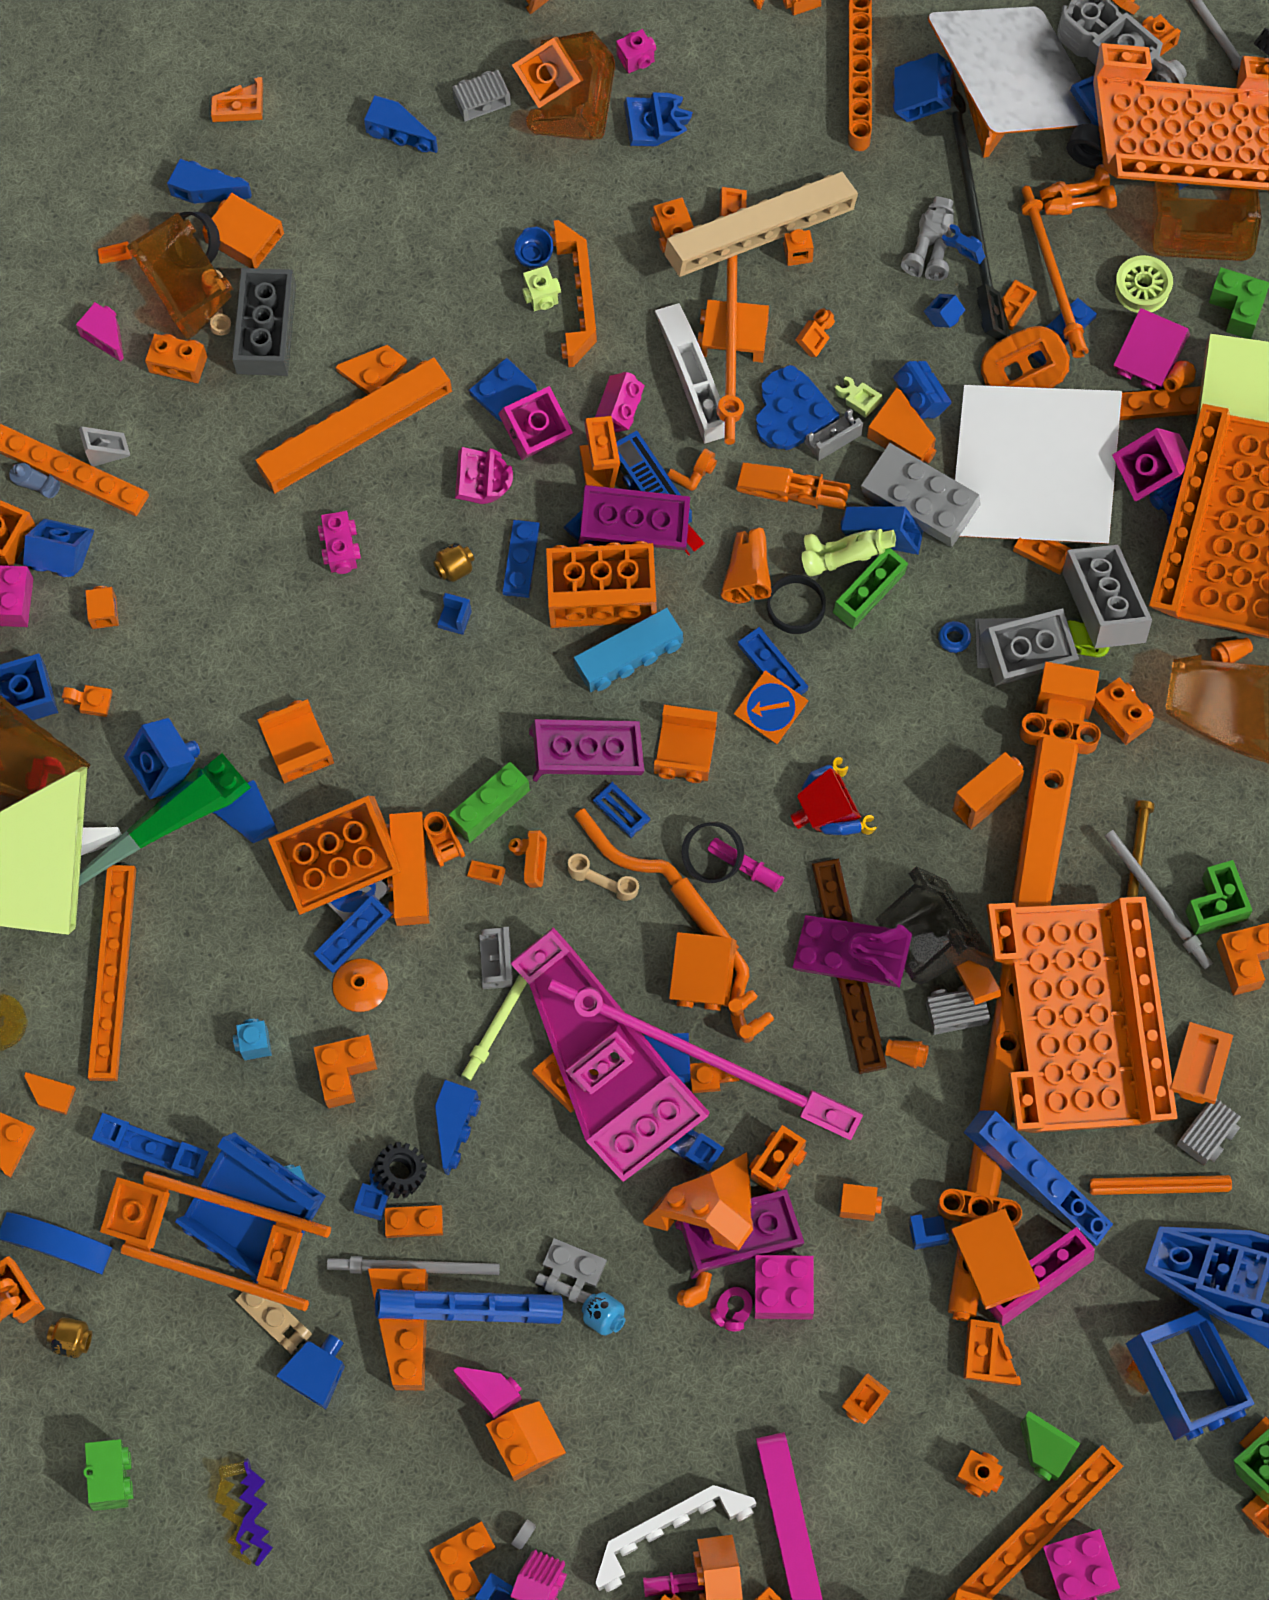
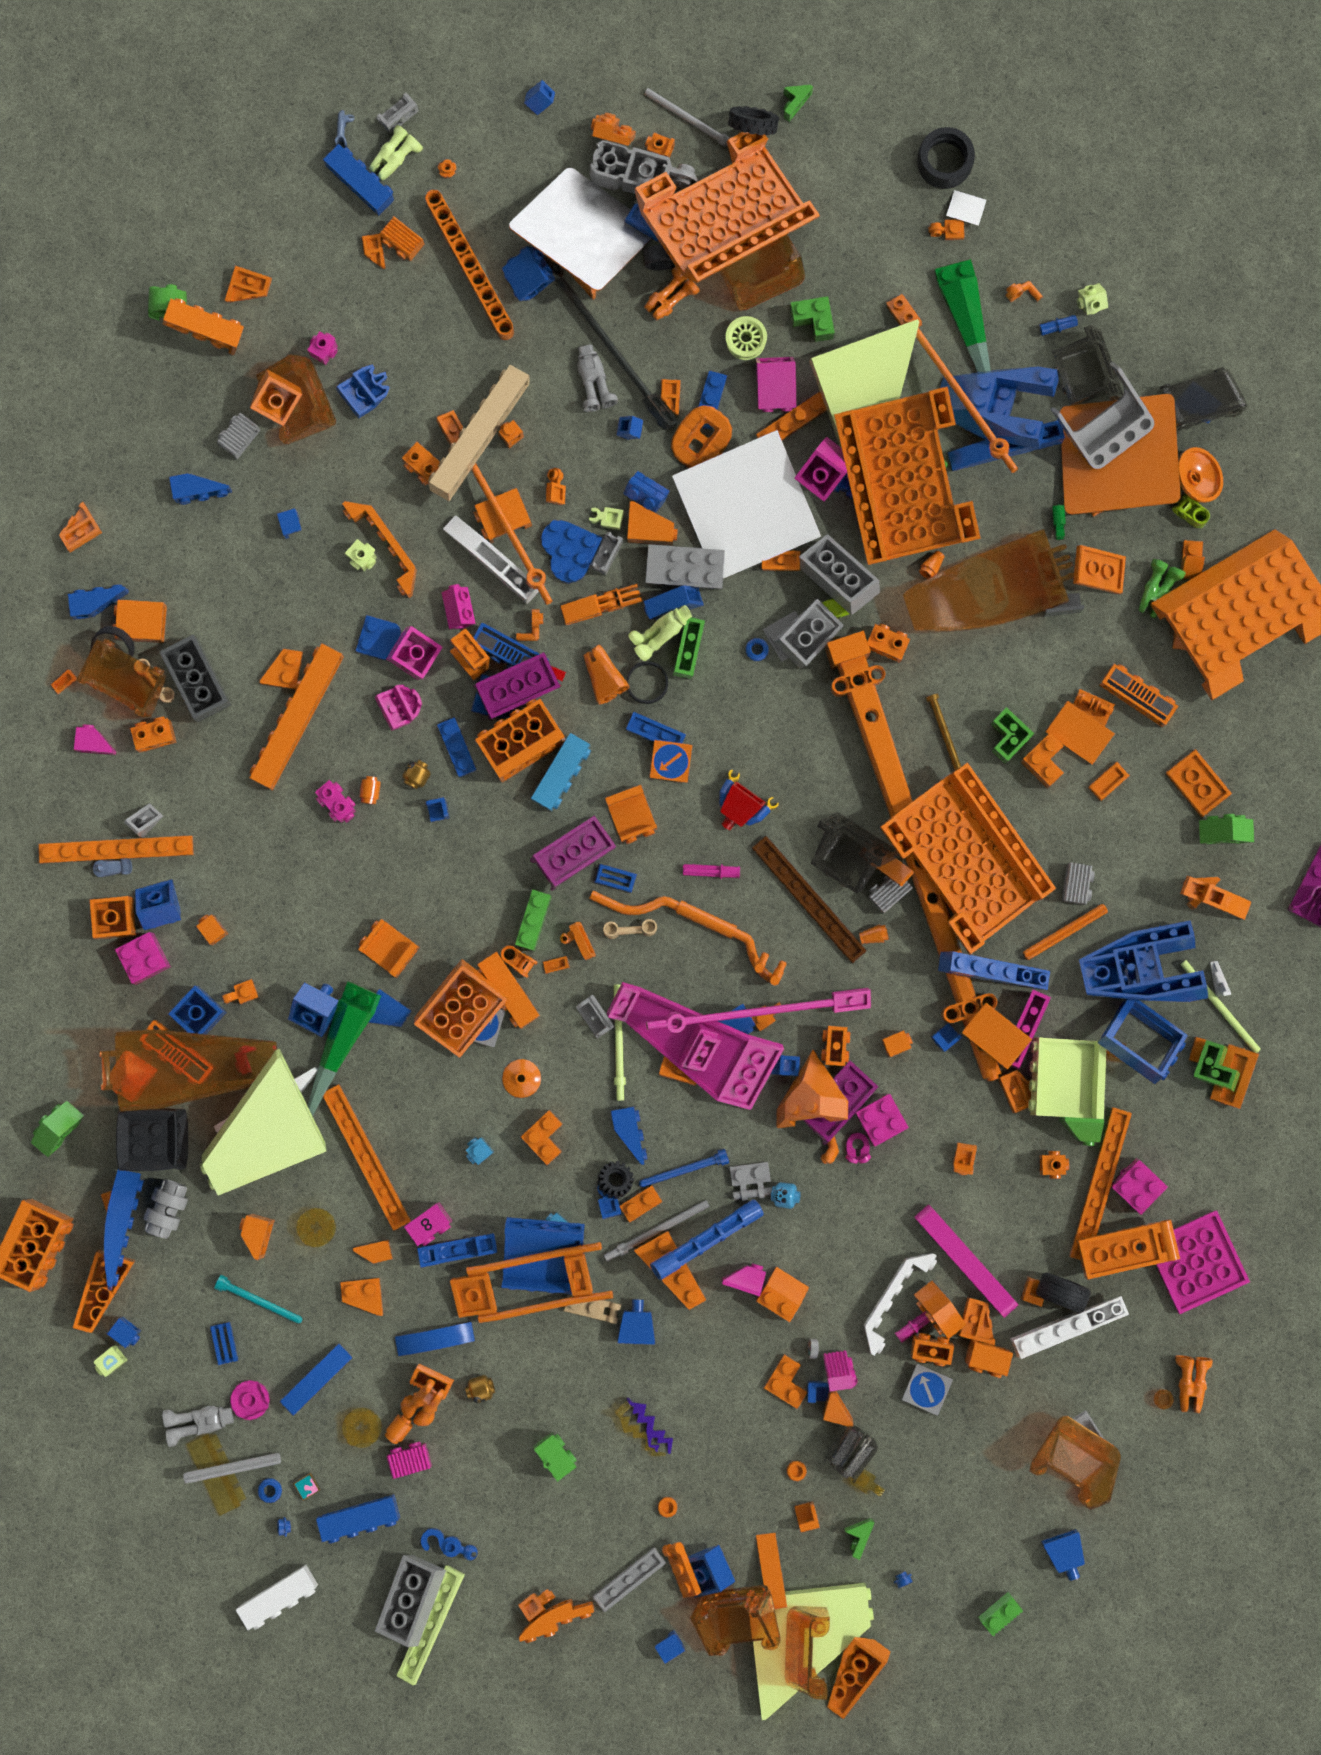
camera: 30 degrees left, 15 degrees up
blue plate [314,895,393,973] -> none
blue hair [514,227,553,269] -> none
orange brick [669,932,737,1011] -> none
black tyre [681,822,744,883] -> none
magenta plate [793,915,912,988] -> none
blue plate [942,224,986,265] -> none
orange brick [952,752,1024,829] -> none
orange bar [1021,186,1089,358] -> none
light grey bar [1104,830,1214,970] -> none
orange cone [1163,361,1196,392] -> none
orange piece [1171,1022,1233,1105] -> none
none -> blue panel [277,508,302,539]
none -> orange brick [359,776,381,805]
none -> dark pink brick [404,1202,453,1246]
none -> blue piece [639,1149,729,1187]
none -> yellowish green panel [1028,1037,1106,1119]

